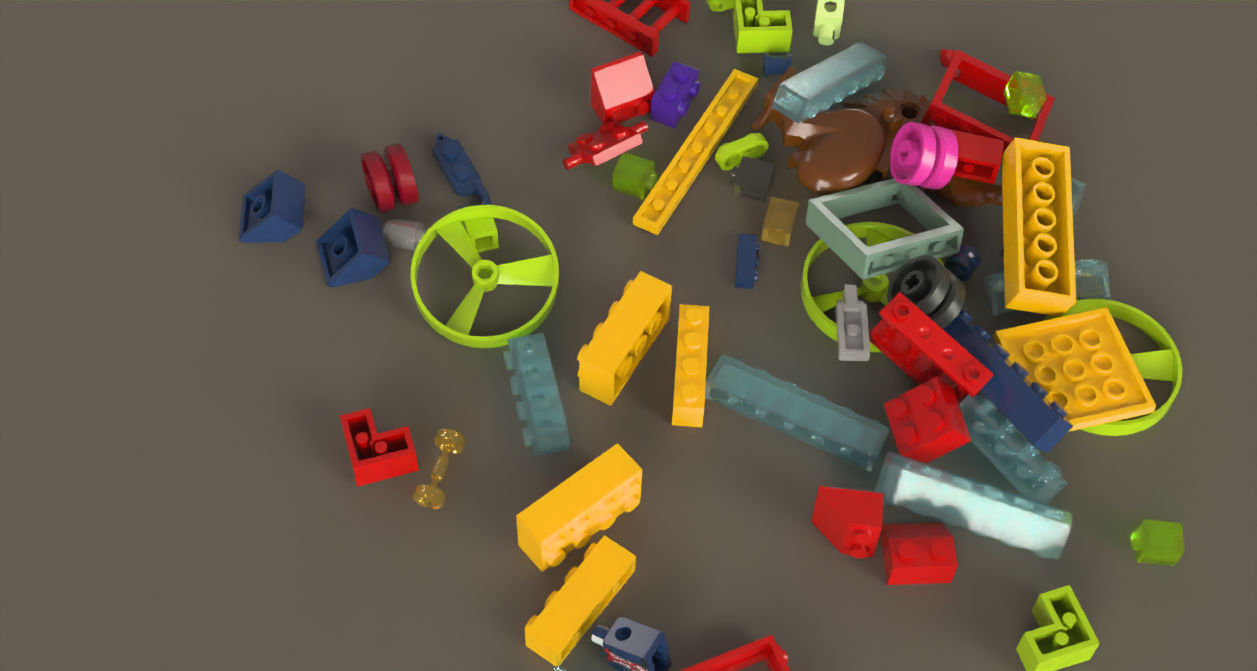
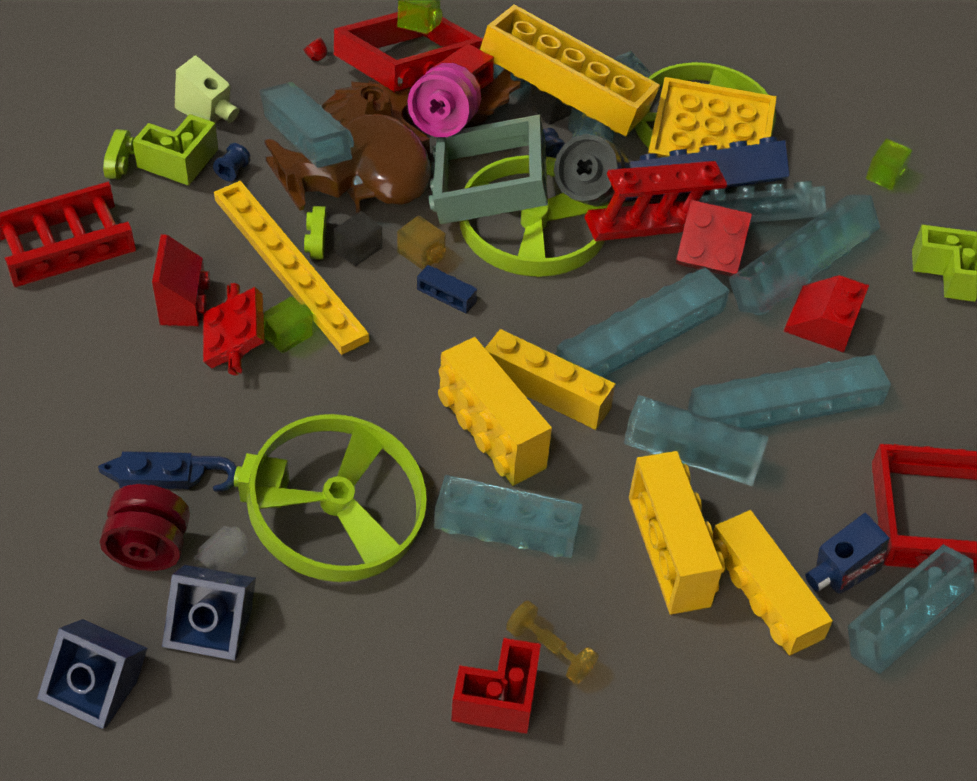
camera: 65 degrees left, 5 degrees down
dark purple brick [651,61,701,129] -> none
red slope [811,486,883,558] -> none
light grey hinge [835,284,870,361] -> none
none -> clear light blue brick [624,395,769,486]
none -> clear light blue brick [687,355,891,439]

